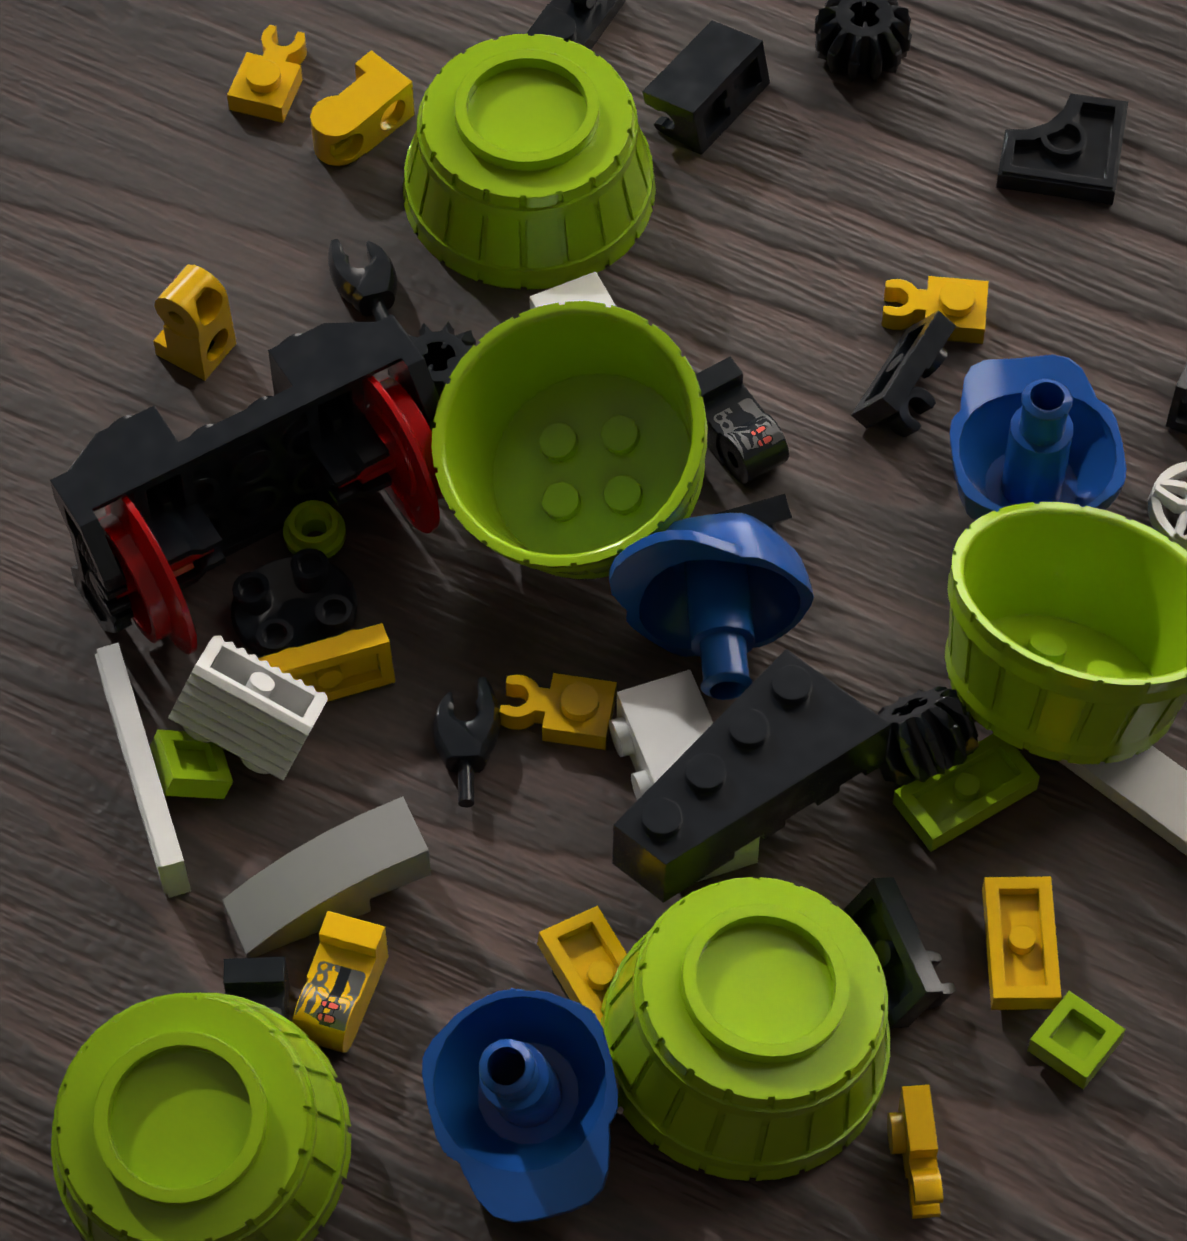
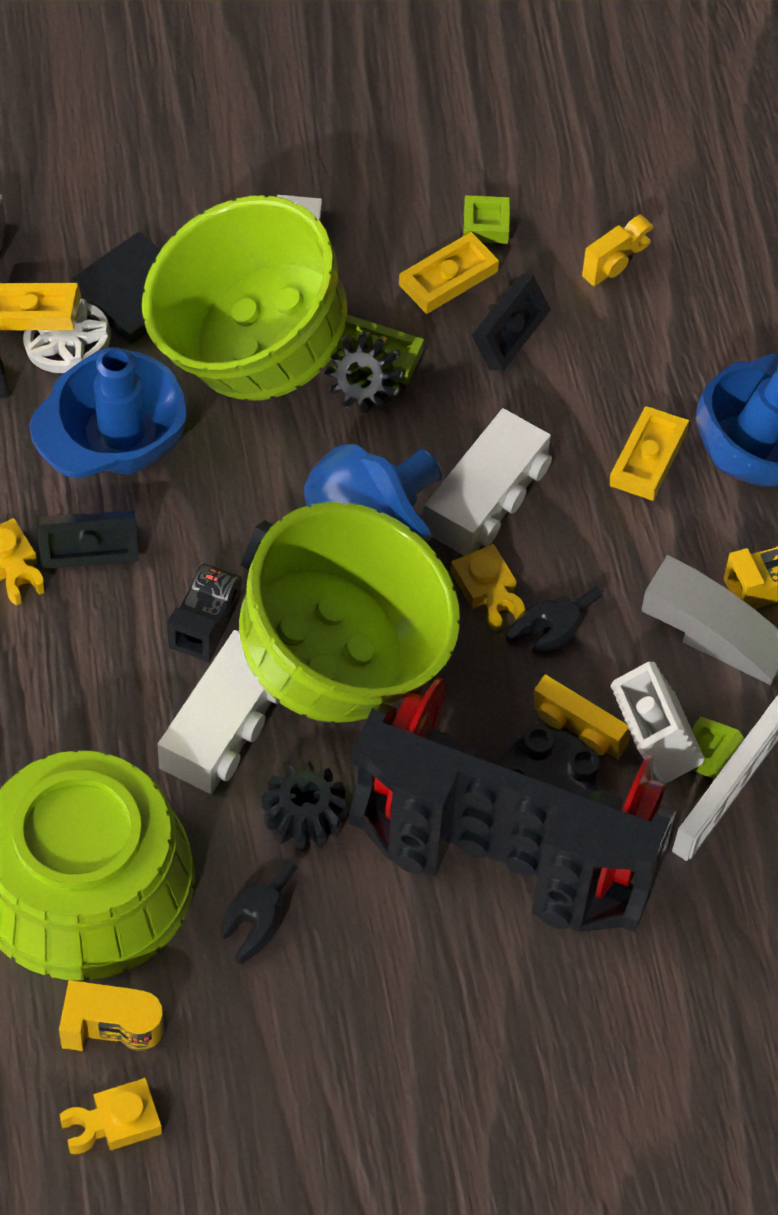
camera: 130 degrees left, 0 degrees up
yellow leg [153,264,237,381] -> none
lime piece [600,877,890,1181] -> none
black wedge [612,649,891,903] -> none

